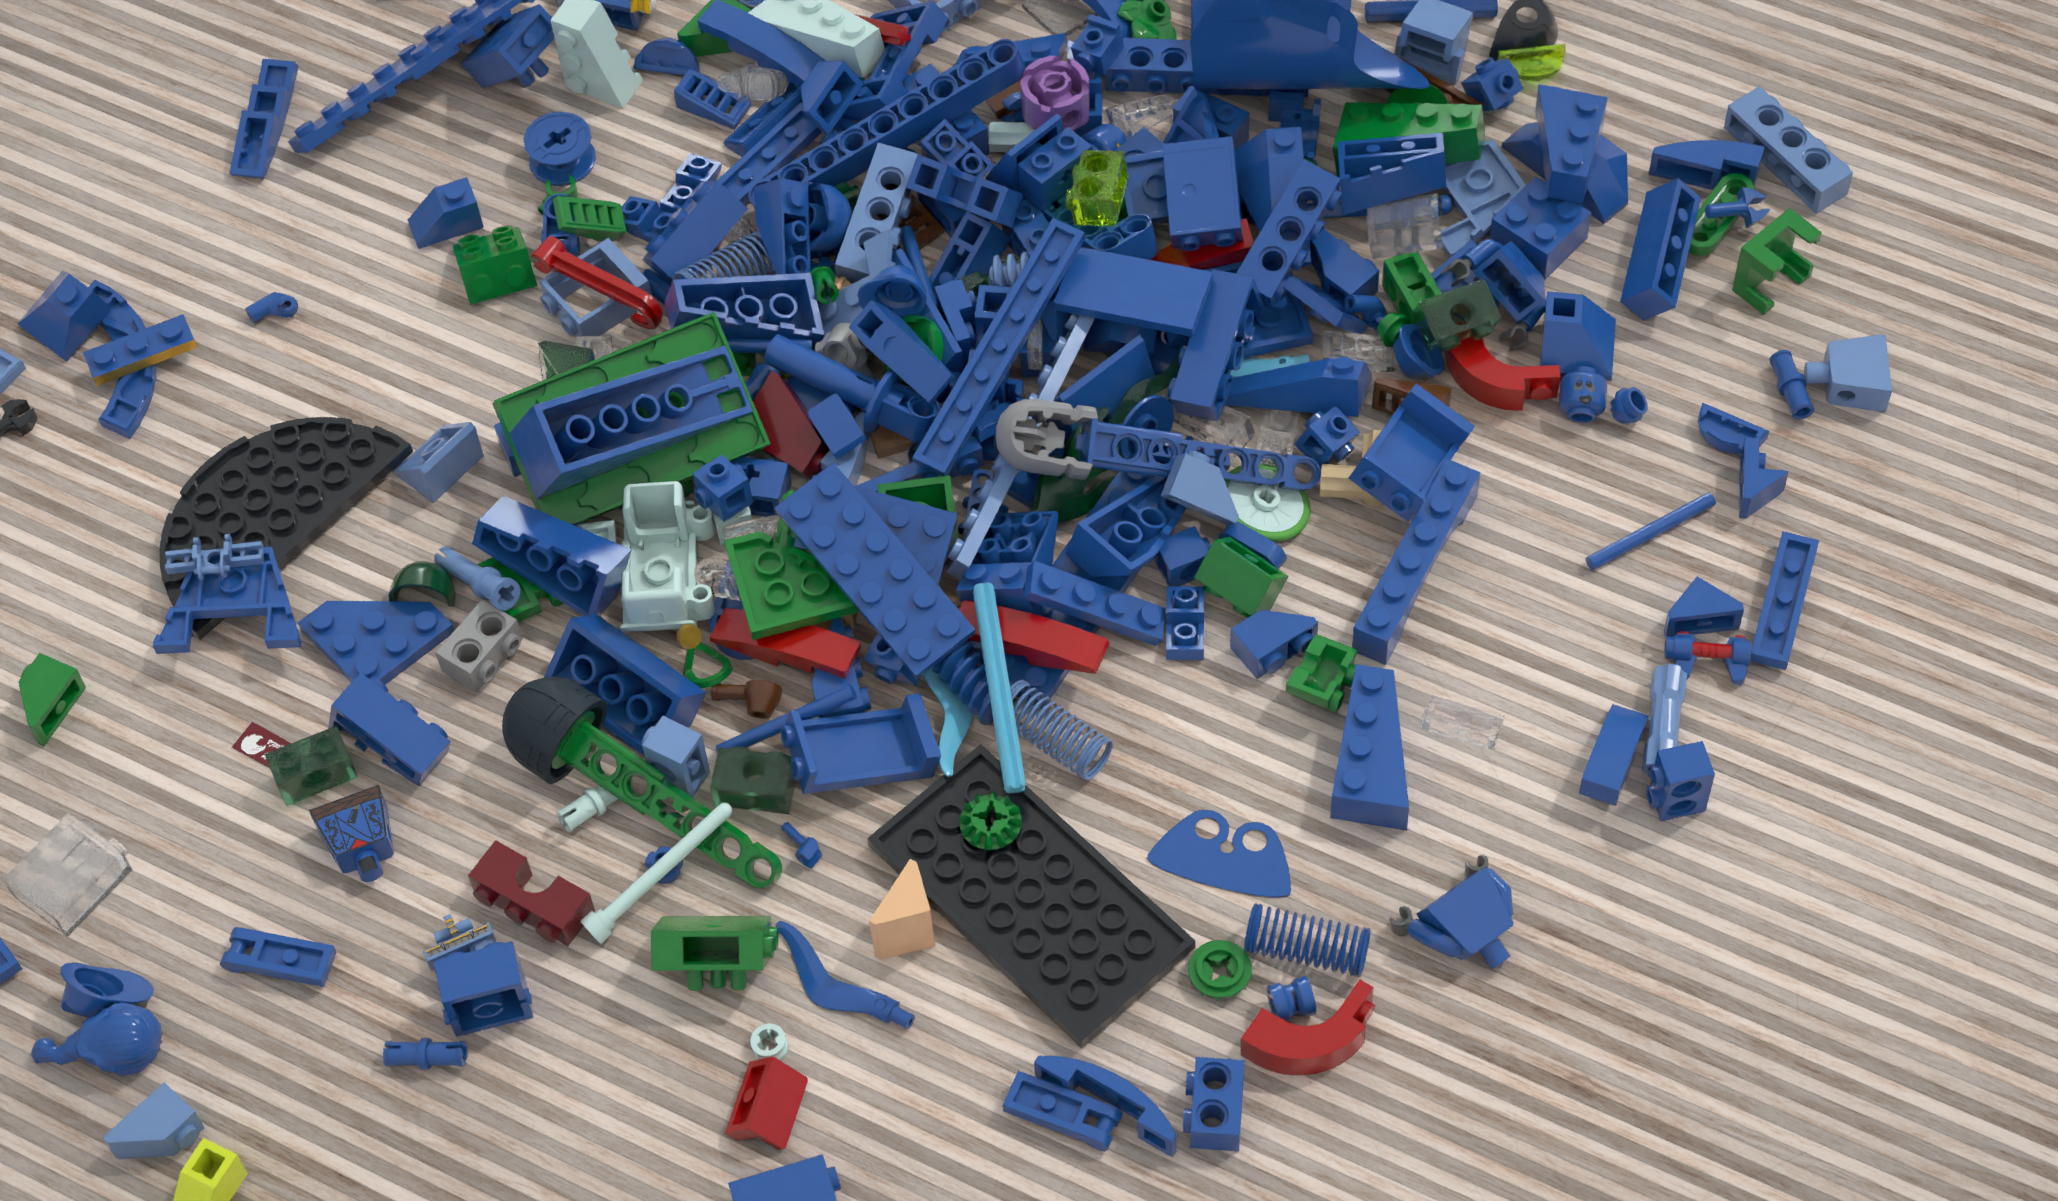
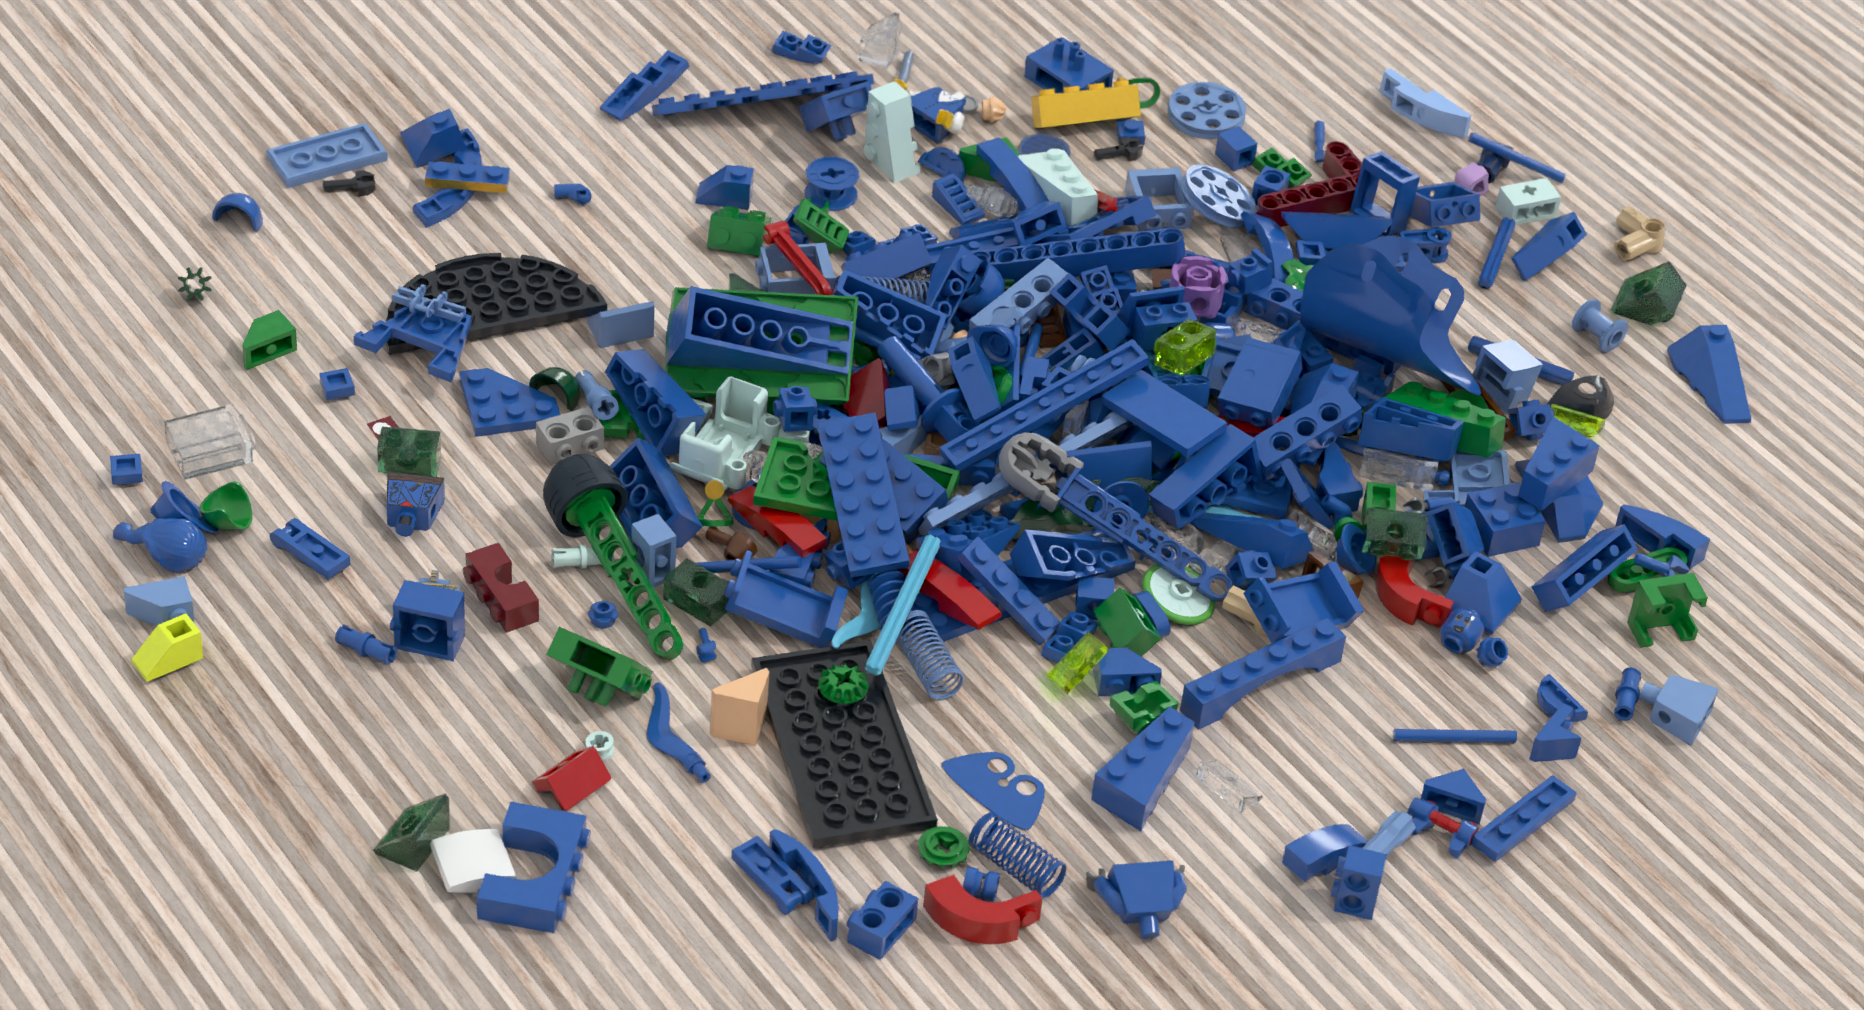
camera: 20 degrees right, 15 degrees down
blue wedge [328,672,451,786] -> none
light aqua piece [580,803,732,944] -> none
green pin [810,266,839,304] -> none
medium blue slope [1161,450,1239,525] -> none
medium blue brick [1724,86,1853,214] -> none
none -> green helmet [199,481,252,530]
none -> blue plate [319,368,355,400]
none -> clear neon green plate [1046,631,1109,695]

